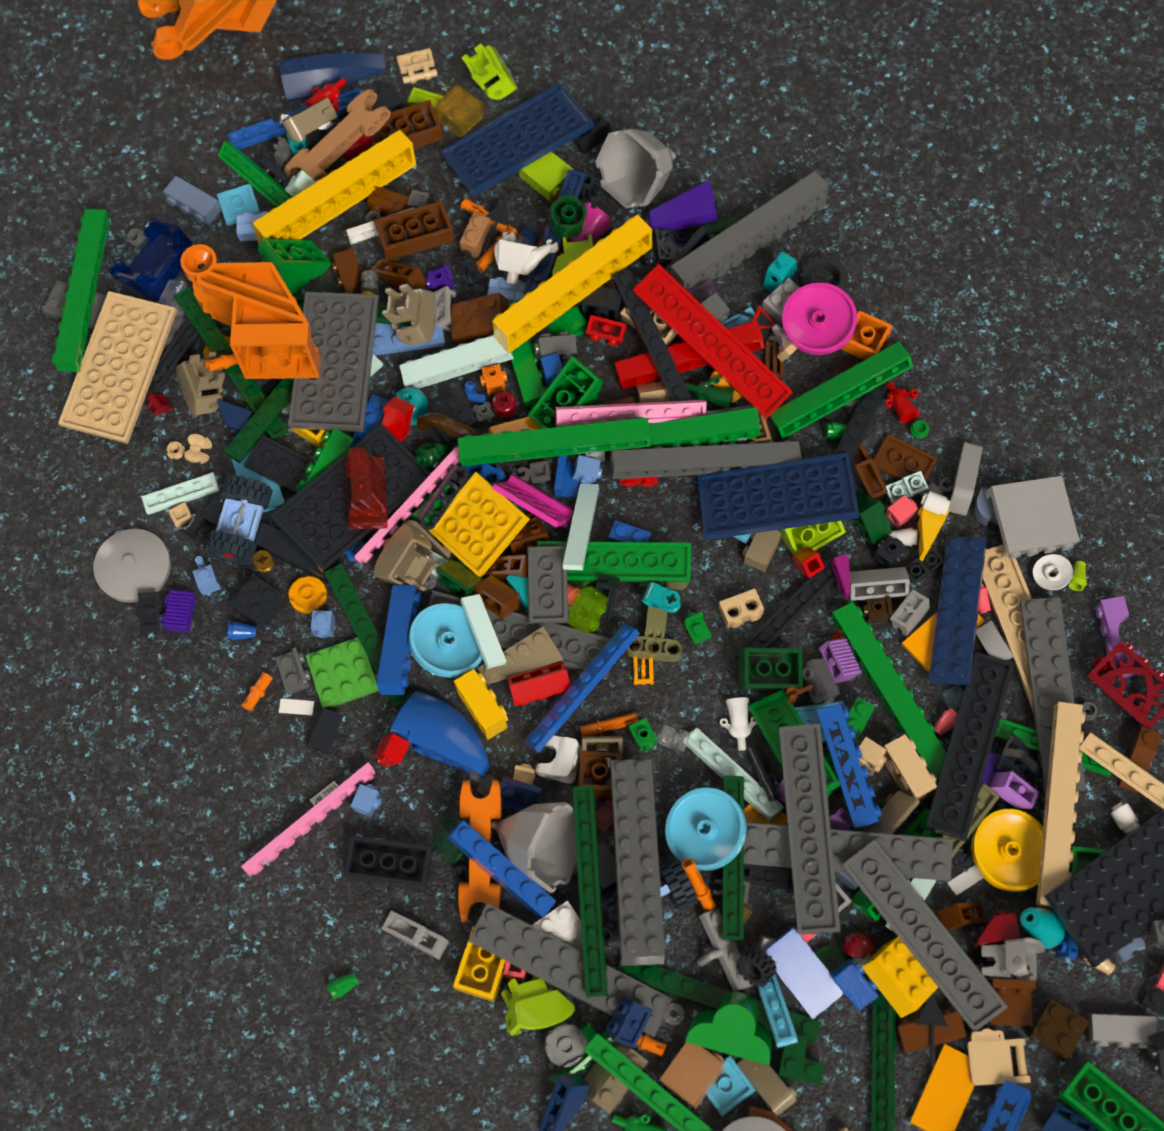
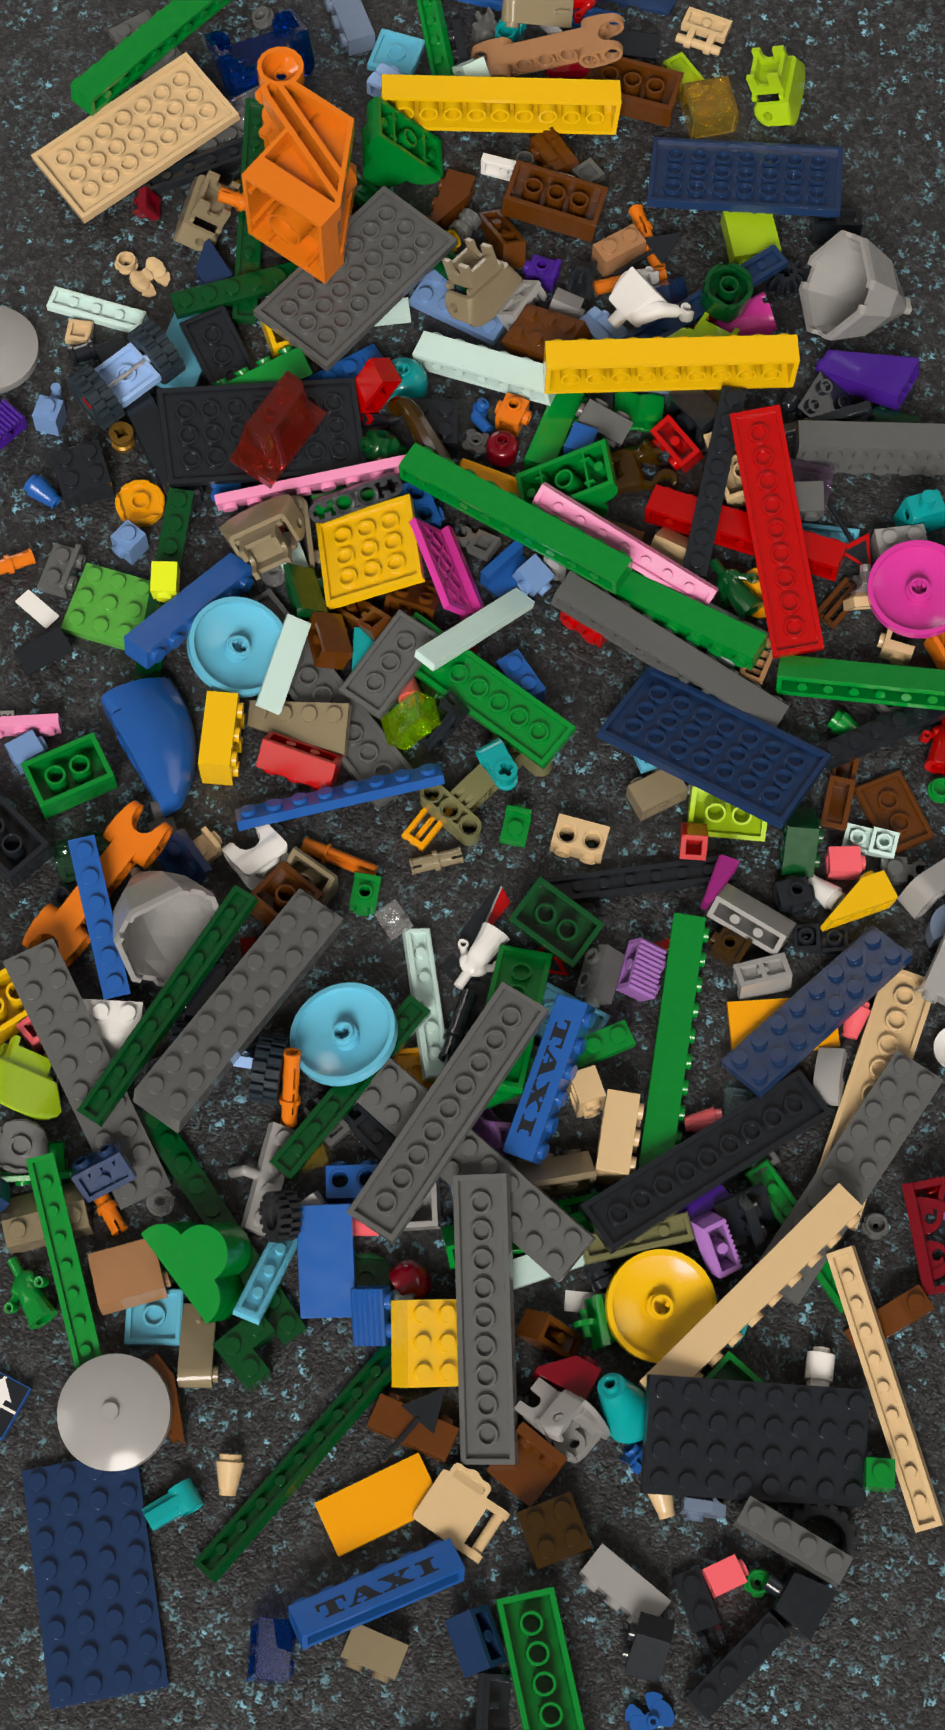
camera: 30 degrees right, 0 degrees up
red brick [373,733,410,768] -> none
dark orange hand [785,685,814,703] -> none
white brick [921,491,951,515] -> none
none -> green brick [20,732,118,819]
none -> neon yellow brick [150,561,180,602]
none -> blue brick [326,1160,379,1204]
none -> black piece [360,413,403,436]
none -> dark tan pin [409,846,464,875]
none -> black sticker [460,884,510,943]
none -> light grey brick [548,287,585,319]
none -> green hips [573,1294,617,1351]
none -> dark brown animal [611,439,679,495]
none -> tan bracket [877,629,915,666]

